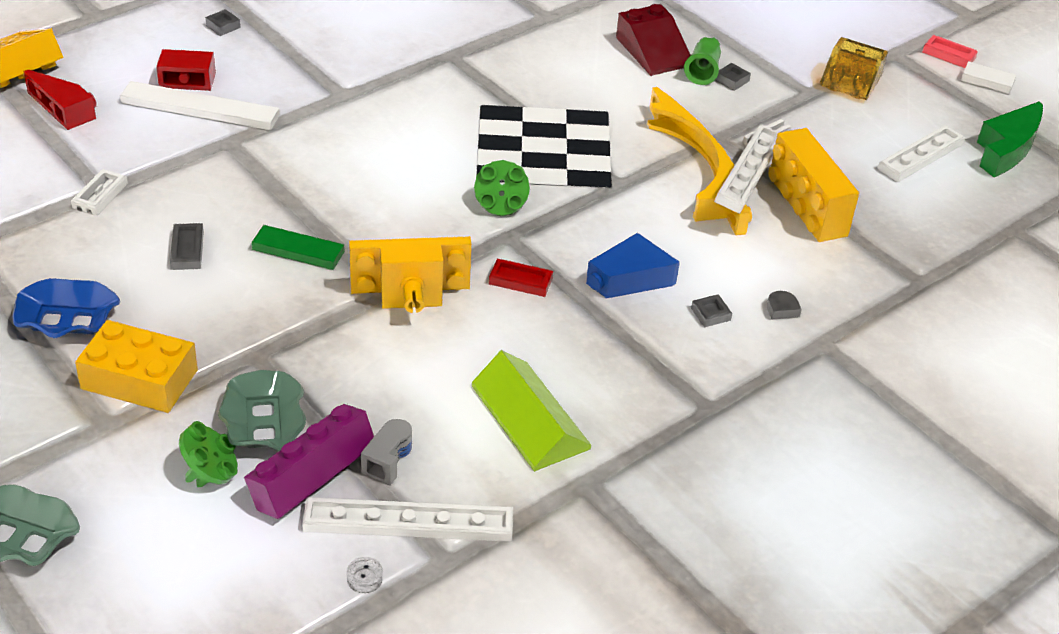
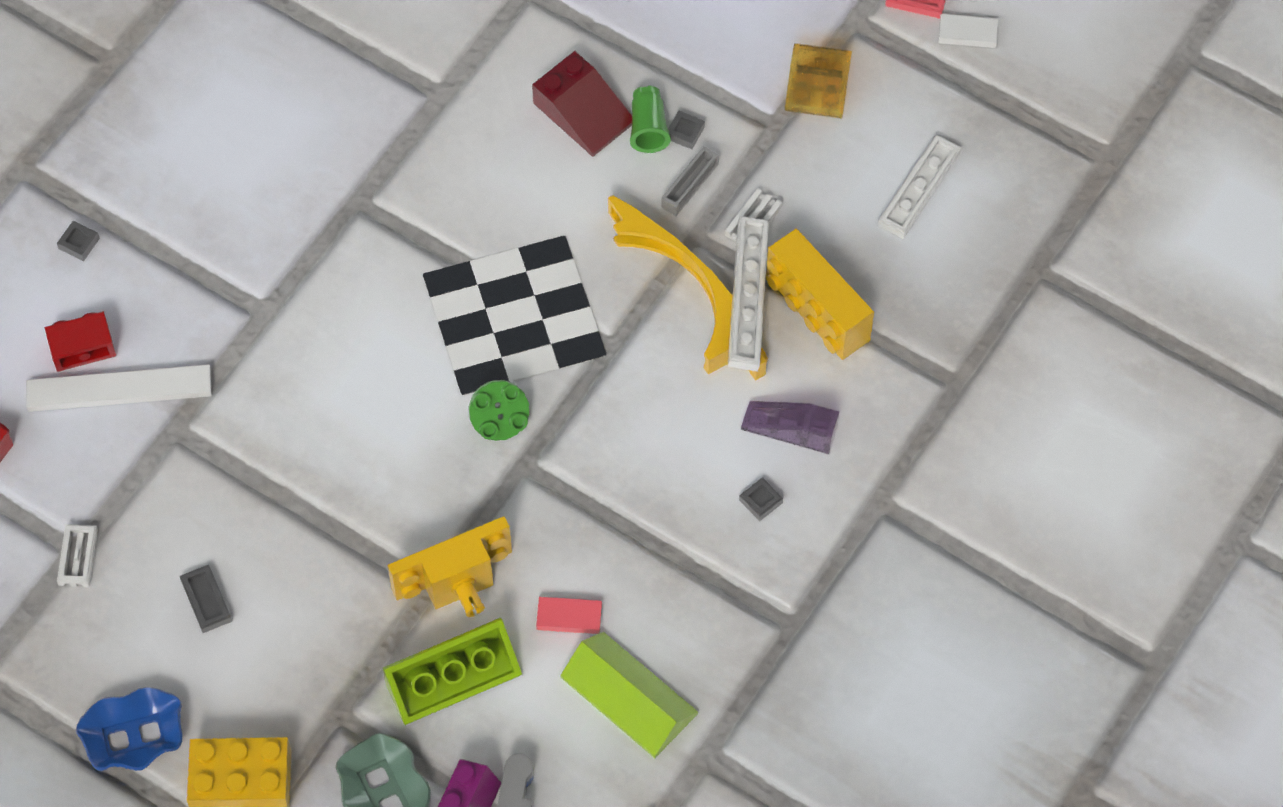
camera: 15 degrees left, 20 degrees up
green tile [252,225,345,270] -> none
red tile [489,258,553,297] -> none
blue slope [586,232,680,298] -> none
flat silver tile [767,290,802,319] -> none
green slope [977,101,1043,177] -> none
none -> lime slope [383,617,522,725]
none -> coral tile [536,597,602,634]
none -> light grey piece [661,146,719,216]
none -> clear purple slope [741,401,840,454]

